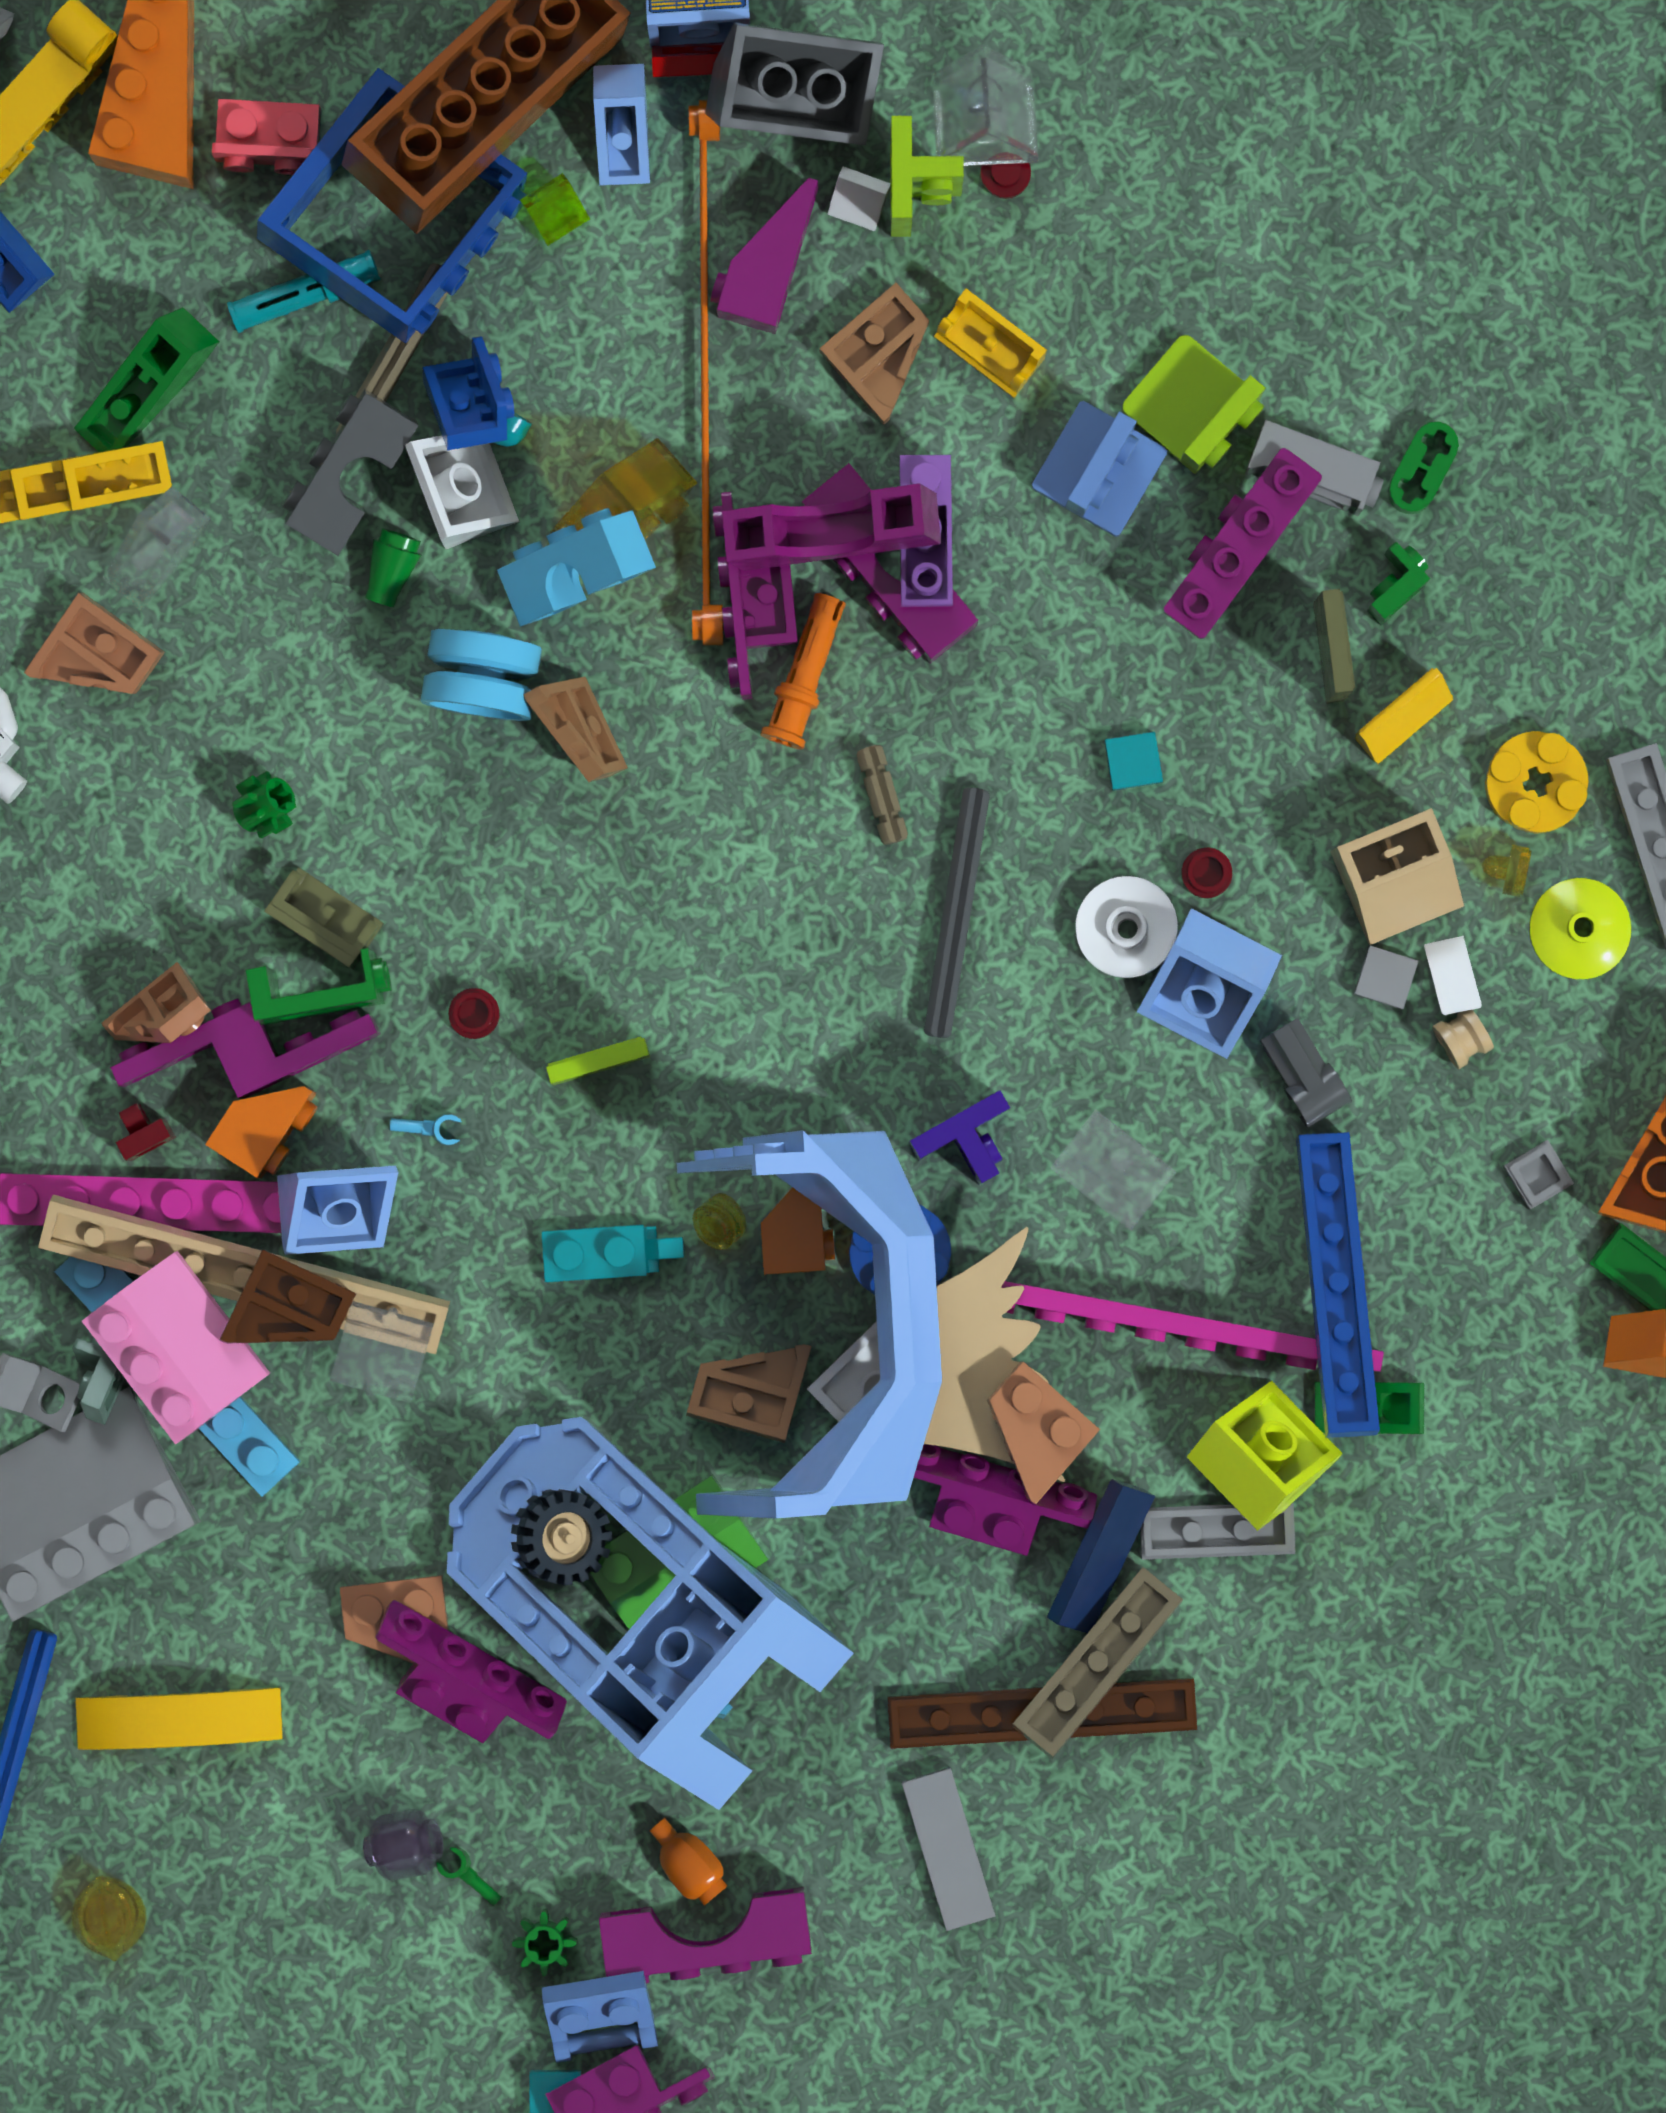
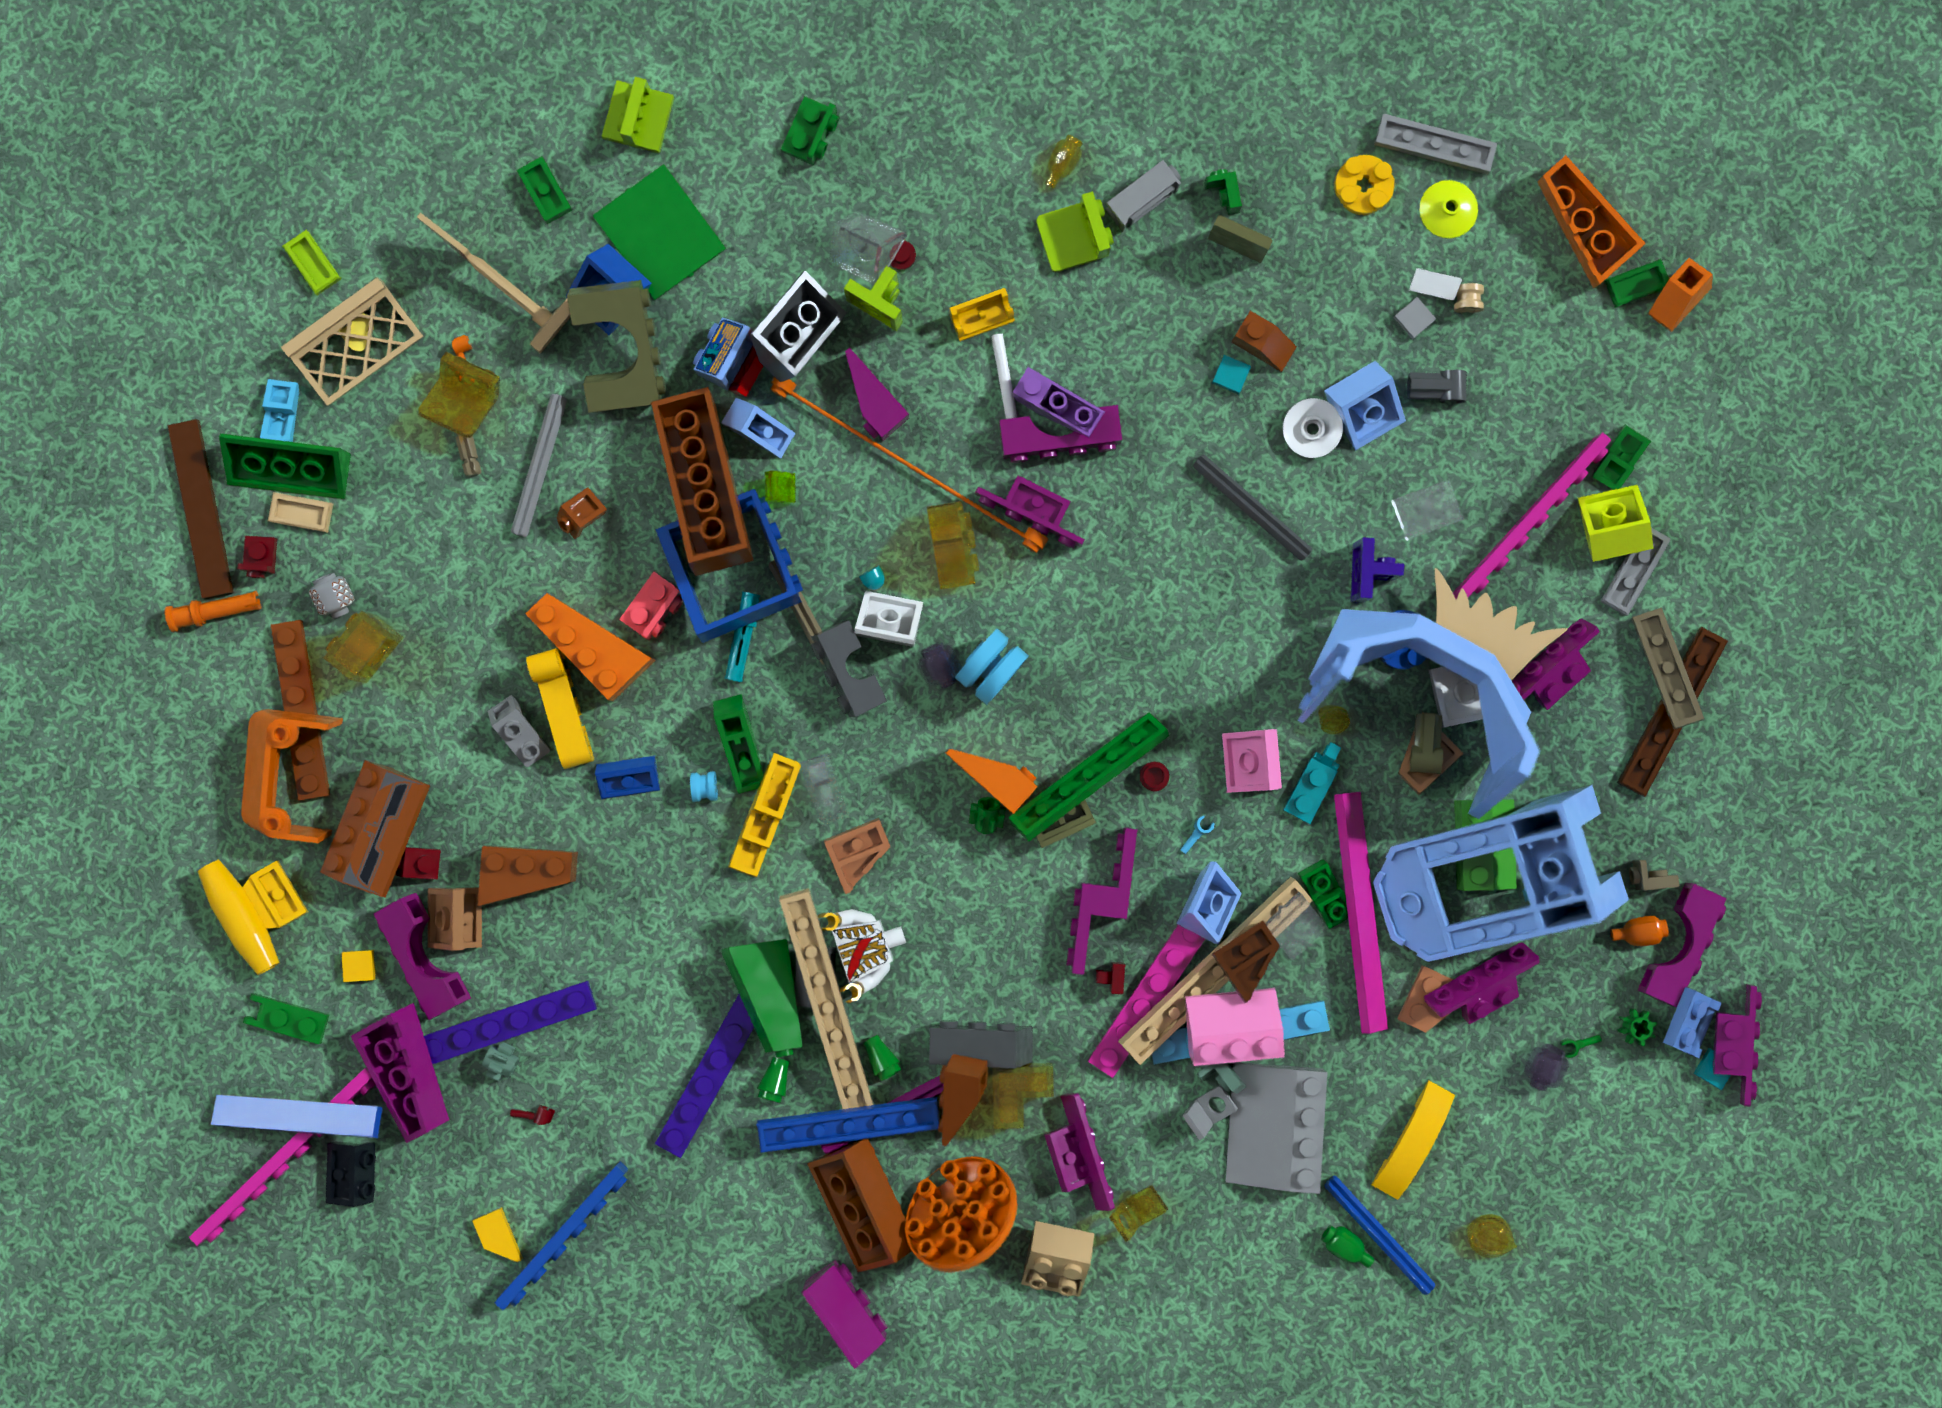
camera: 60 degrees left, 0 degrees up
nougat wing [101,962,211,1043] -> none
orange slope [205,1086,318,1179] -> none
green panel [245,948,392,1025] -> none
green cone [365,528,422,607] -> none
blue bracket [422,336,514,451] -> none
medium azure arch [497,508,656,627] -> none
black wheel [511,1489,612,1585] -> none
medium nougat wing [523,676,628,782] -> none
lime tile [546,1036,651,1086] -> none
magenta arch [722,483,941,571] -> none
orange pin [760,593,846,750] -> none
orange slope [761,1187,835,1275] -> none
medium nougat wing [819,283,929,425] -> none
white tile [828,166,891,231] -> none
dark tan axle [857,745,908,845] -> none
light grey tile [902,1767,995,1931] -> none
nougat wing [987,1362,1100,1505] -> none
medium blue bracket [1032,401,1167,537] -> none
dark blue tile [1047,1479,1155,1633] -> none
magenta bracket [1163,448,1322,639] -> none
dark red plate [1181,847,1232,899] -> none
blue plate [1296,1132,1380,1438] -> none
tan slope [1330,808,1464,945] -> none
yellow slope [1355,668,1453,764] -> none
green beam [1388,422,1459,514] -> none
clear yellow tile [1482,844,1532,897] -> none
light grey tile [1503,1140,1574,1210] -> none
none -> medium azure wheel [690,771,718,802]
none -> head [918,642,962,688]
none -> orange slope [946,749,1038,814]
none -> white bar [991,334,1018,419]
none -> green plate [1008,712,1169,842]
none -> clear yellow plant [1044,134,1083,189]
none -> bright pink bracket [1222,729,1282,793]
none -> dark orange slope [1231,310,1297,372]
none -> green slope [1298,859,1348,929]
none -> dark pink tile [1334,792,1388,1034]
none -> olive piece [1410,713,1443,774]
none -> dark tan bracket [1629,860,1680,890]

